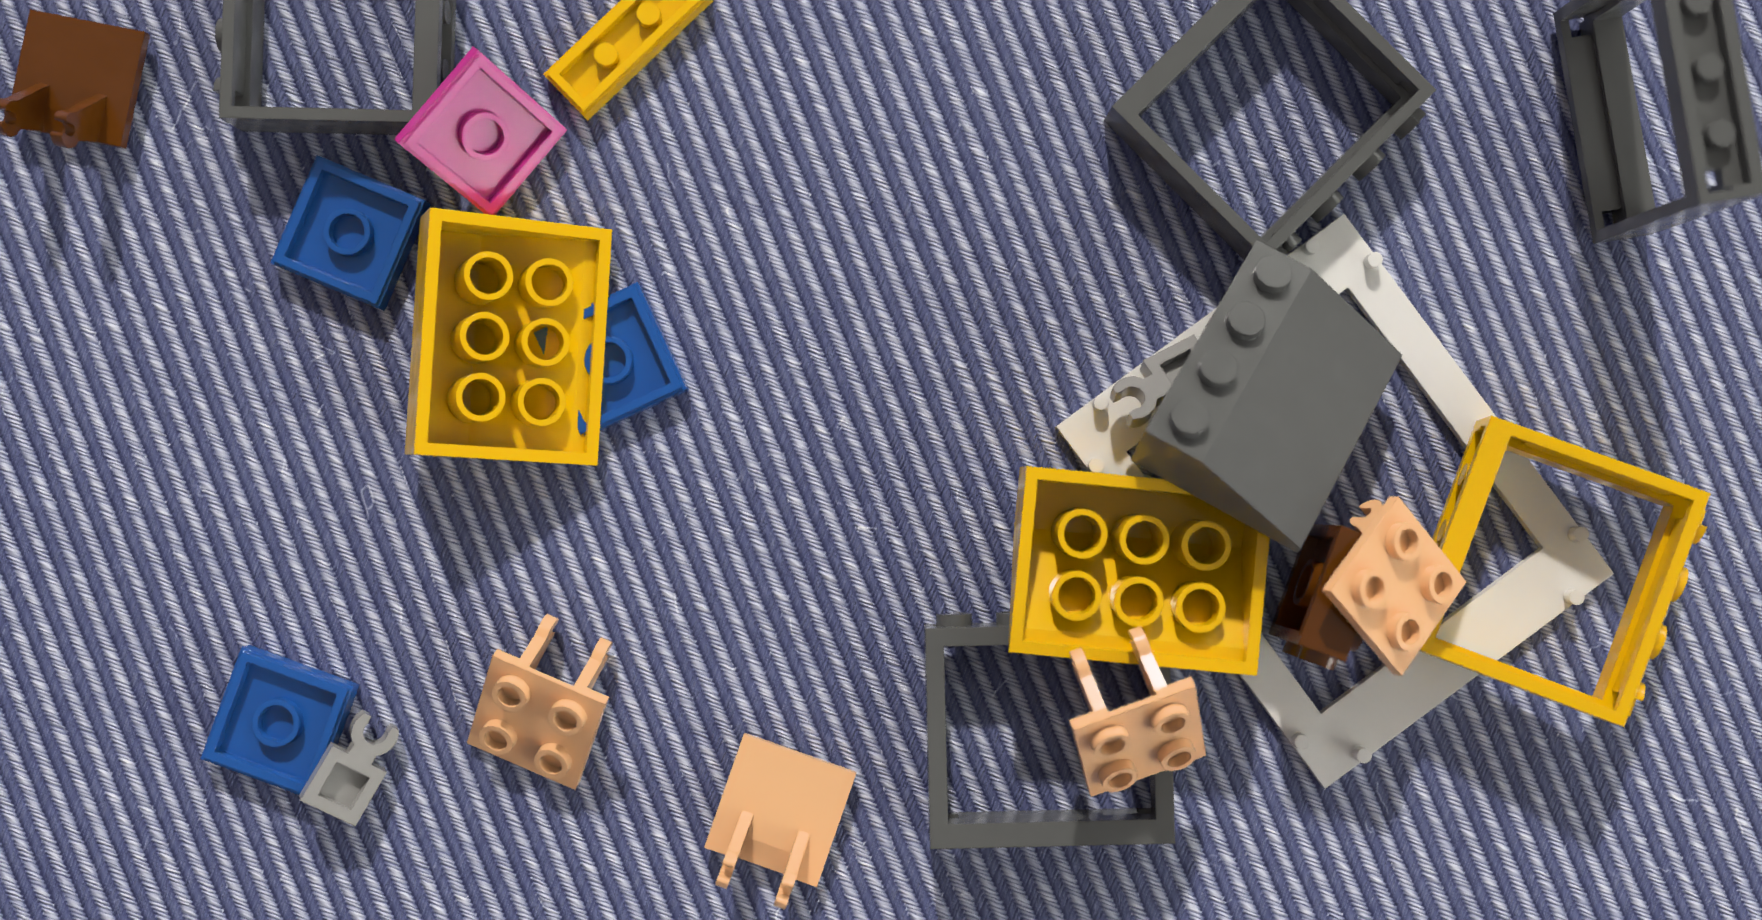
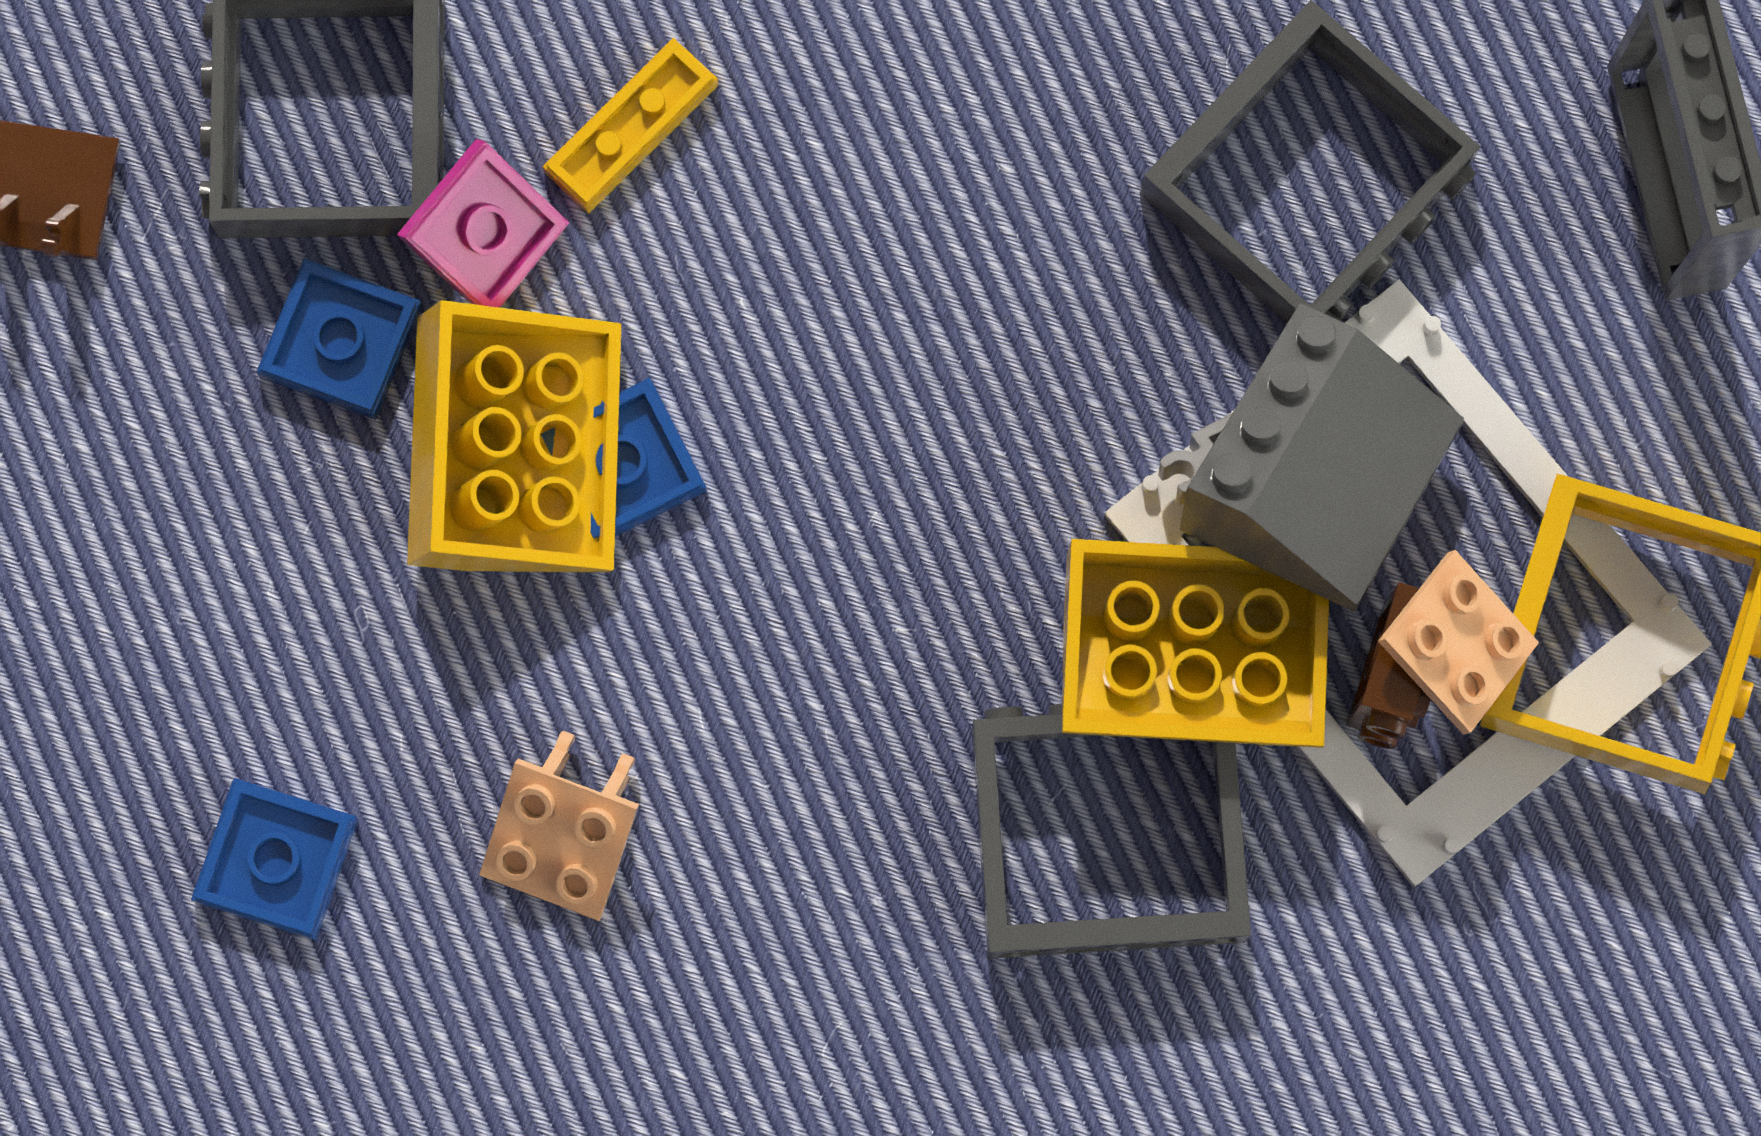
camera: 10 degrees left, 10 degrees down
light grey plate [299,710,399,826] -> none
light nougat plate [704,733,856,910] -> none
light nougat plate [1069,626,1206,797] -> none

